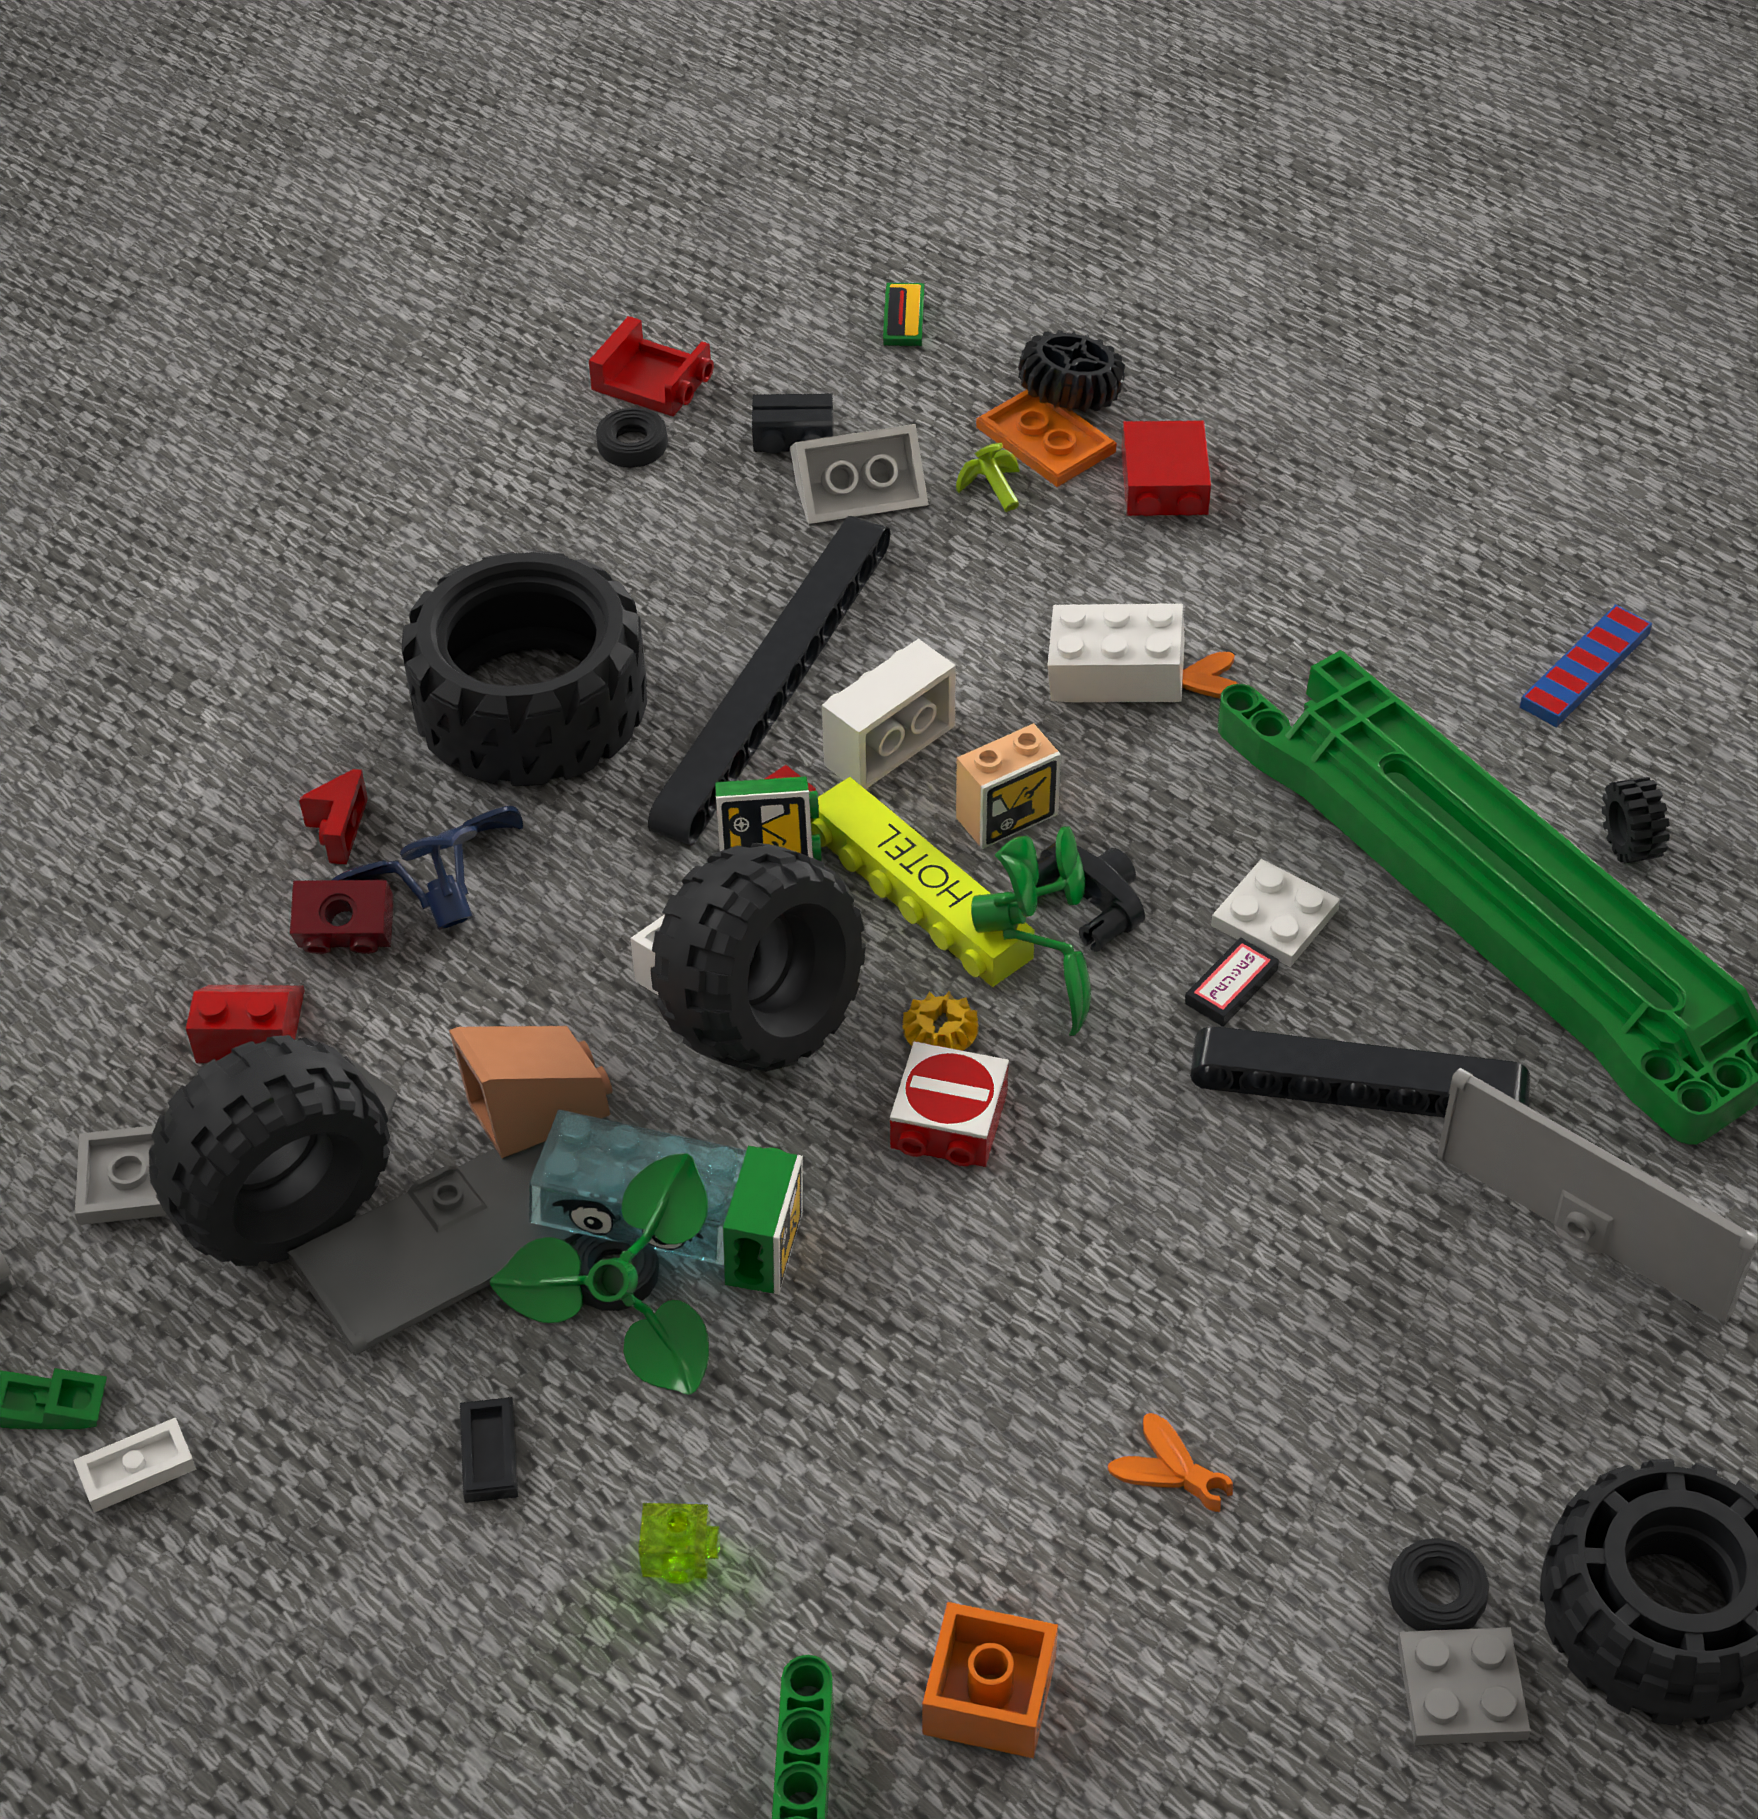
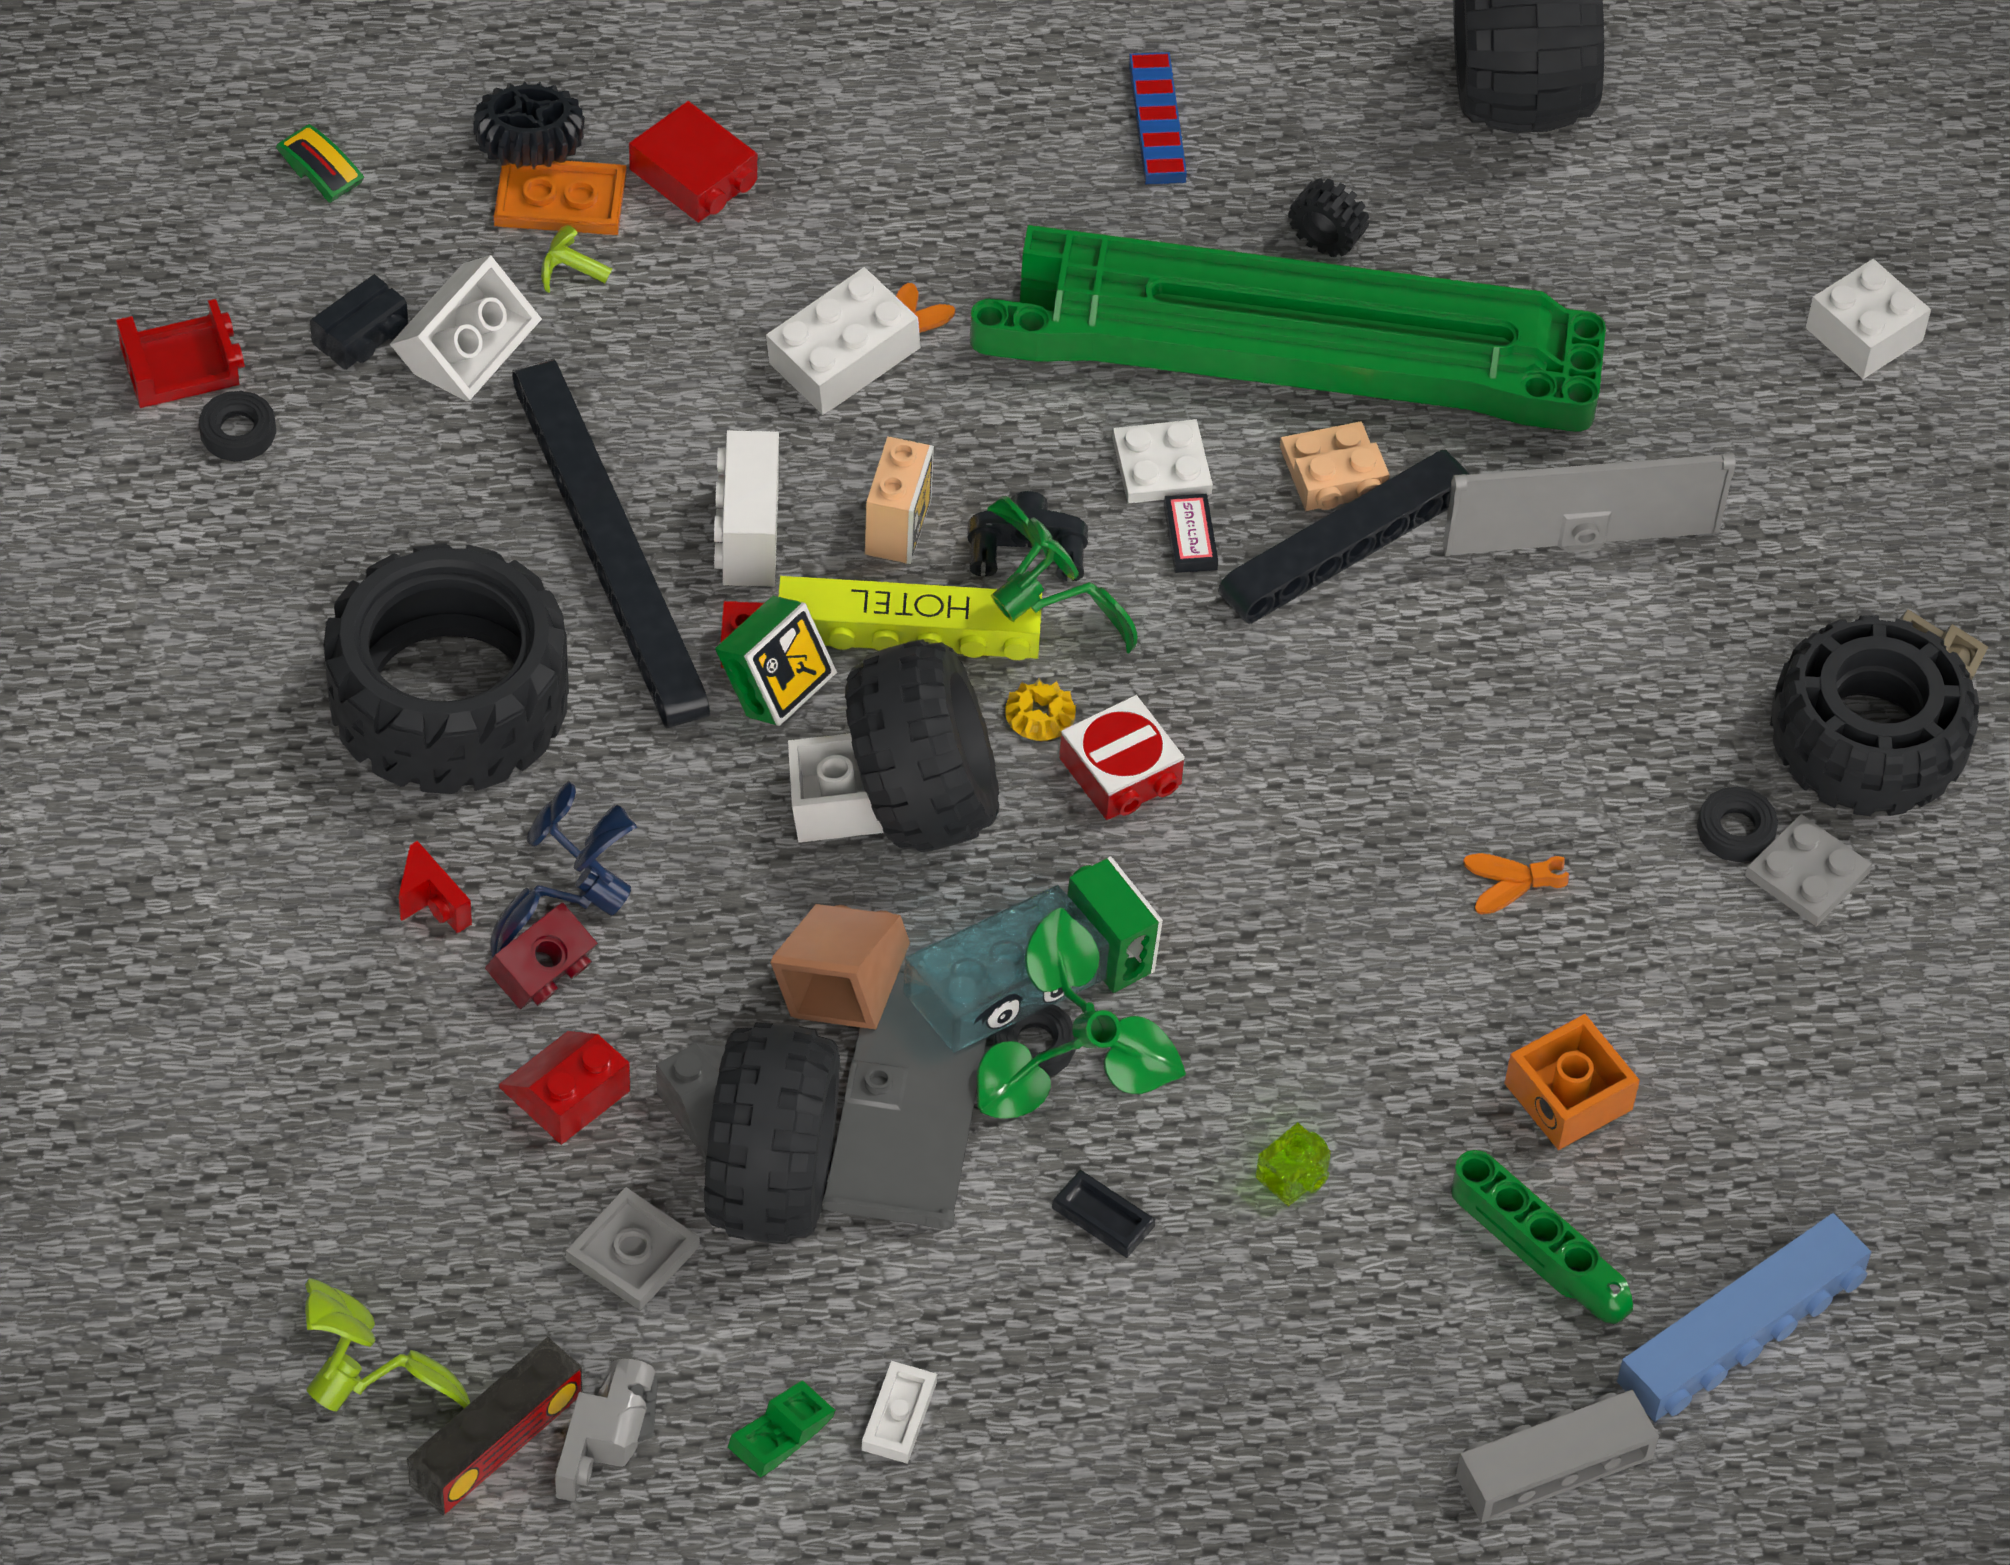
camera: 50 degrees left, 5 degrees up
none -> light nougat plate [1280,421,1390,511]

